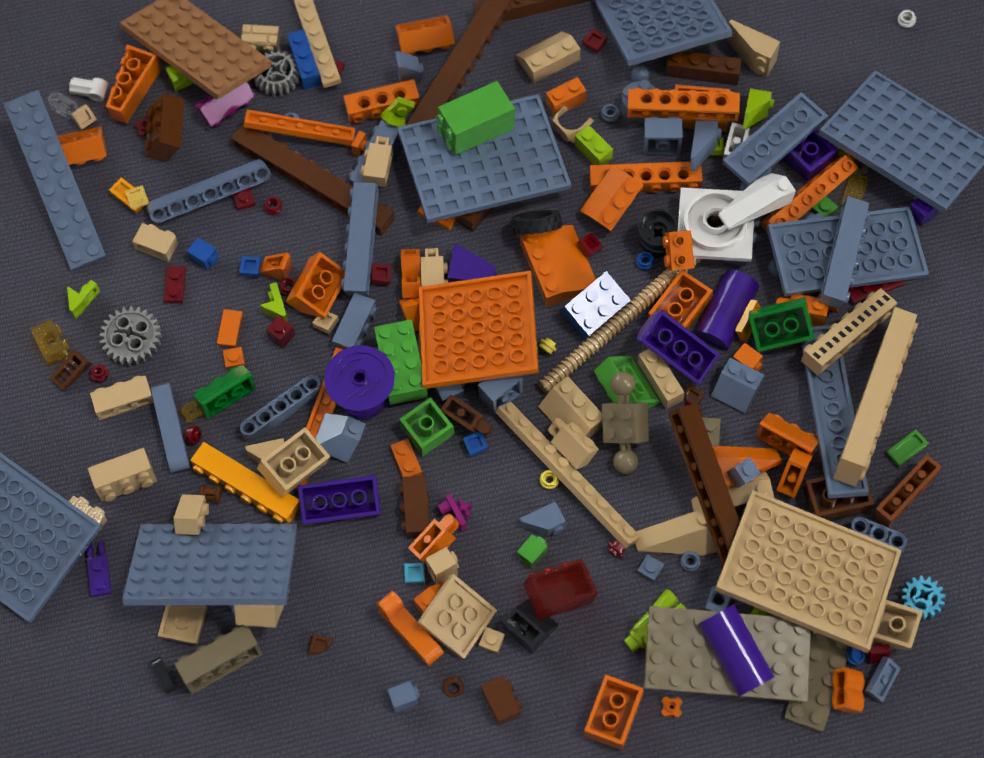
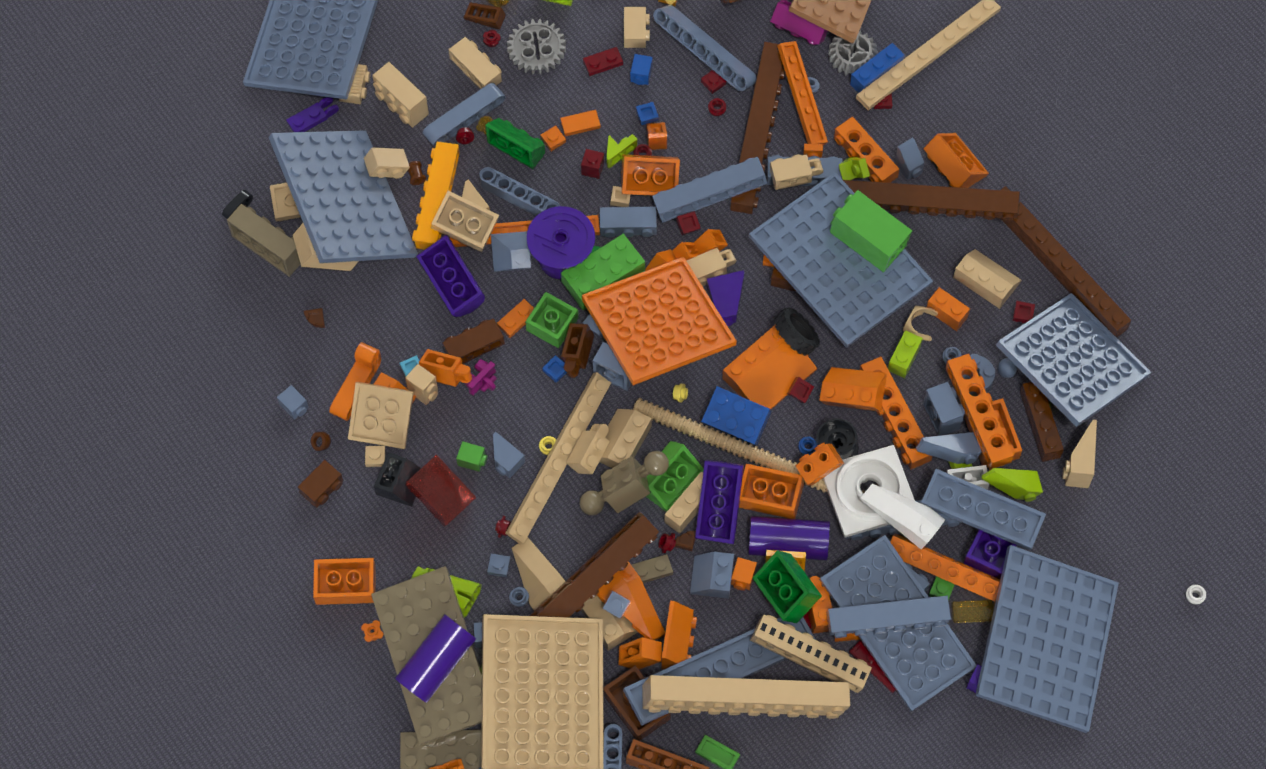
camera: 65 degrees right, 0 degrees up
tan brick [241,24,281,54] -> none

